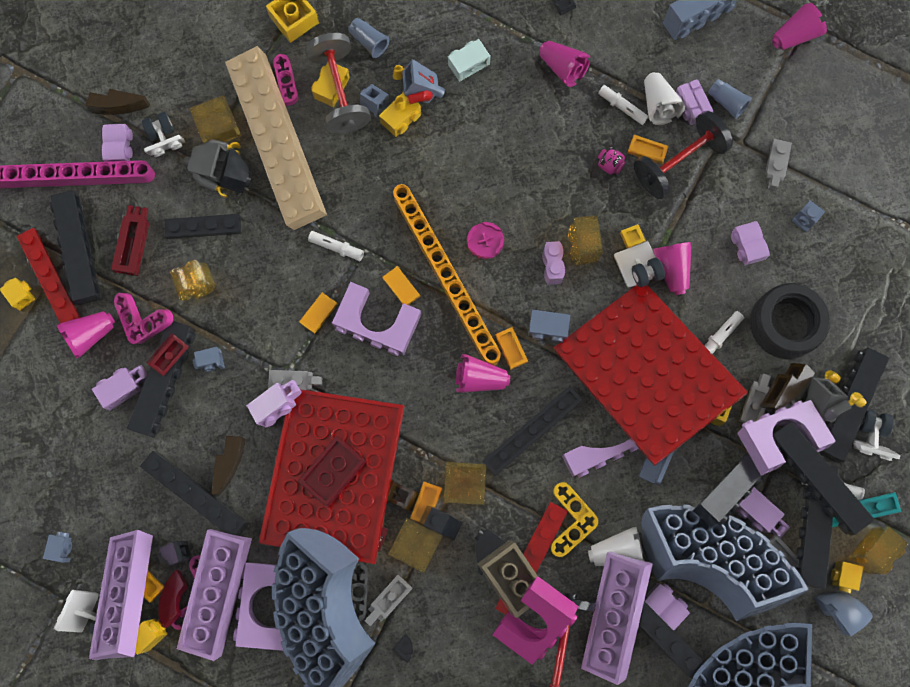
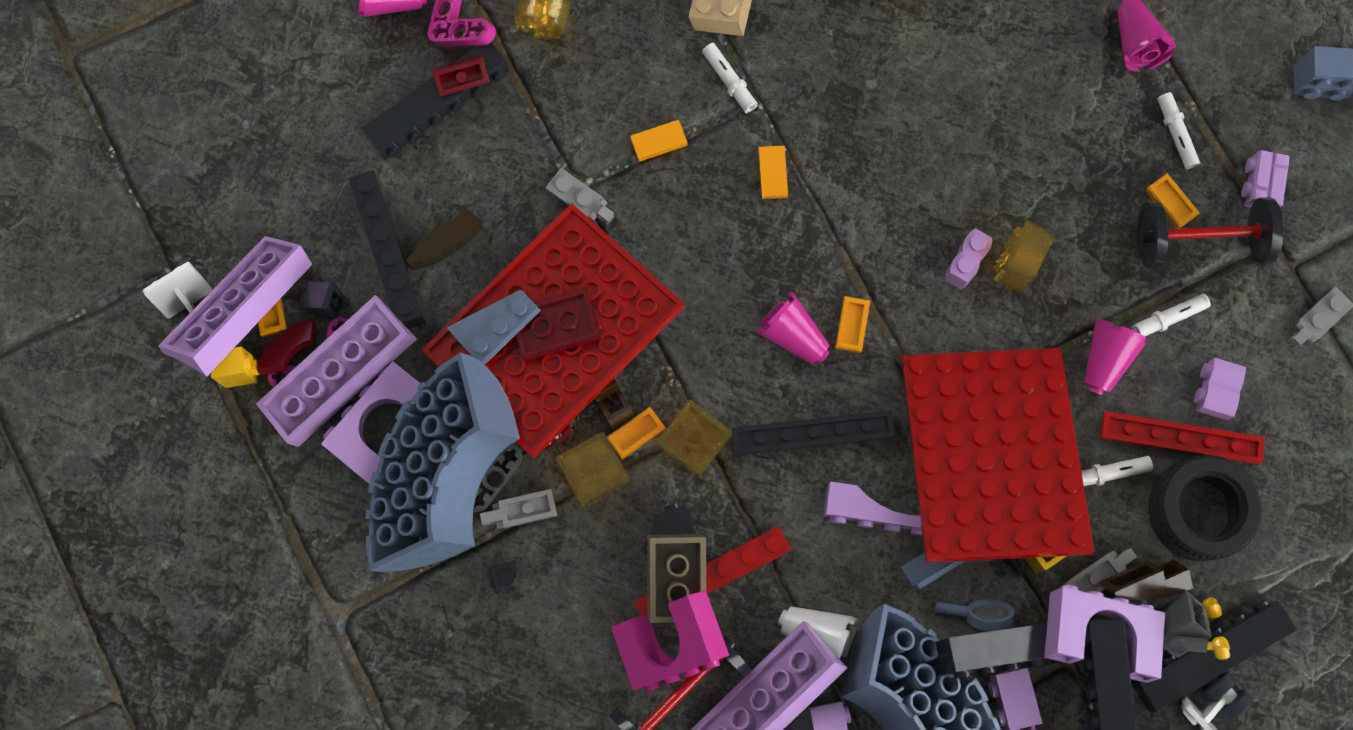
camera: 30 degrees right, 0 degrees up
sand blue brick [43,531,72,562] -> none
lavender brick [92,365,148,411] -> none
sand blue brick [193,347,225,372] -> none
lavender brick [247,380,301,427] -> none
lavender arch [332,282,421,356] -> none
light orange beam [393,184,500,366] -> none
black slope [419,506,463,541] -> none
dark pink tile [467,222,504,259] -> none
sand blue brick [528,310,570,343] -> none
yellow beam [550,482,598,557] -> none
dark pink head [597,147,626,175] -> none
white plate [614,241,665,288] -> none
yellow plate [620,224,646,249] -> none
white cone [644,72,685,125] -> none
sand blue plant [708,79,752,119] -> none
sand blue brick [792,200,825,232] -> none
none -> sand blue wing [447,290,541,365]
none -> sand blue piece [935,599,1014,632]
none -> red plate [1099,411,1265,465]
none -> white pin [1132,293,1211,336]

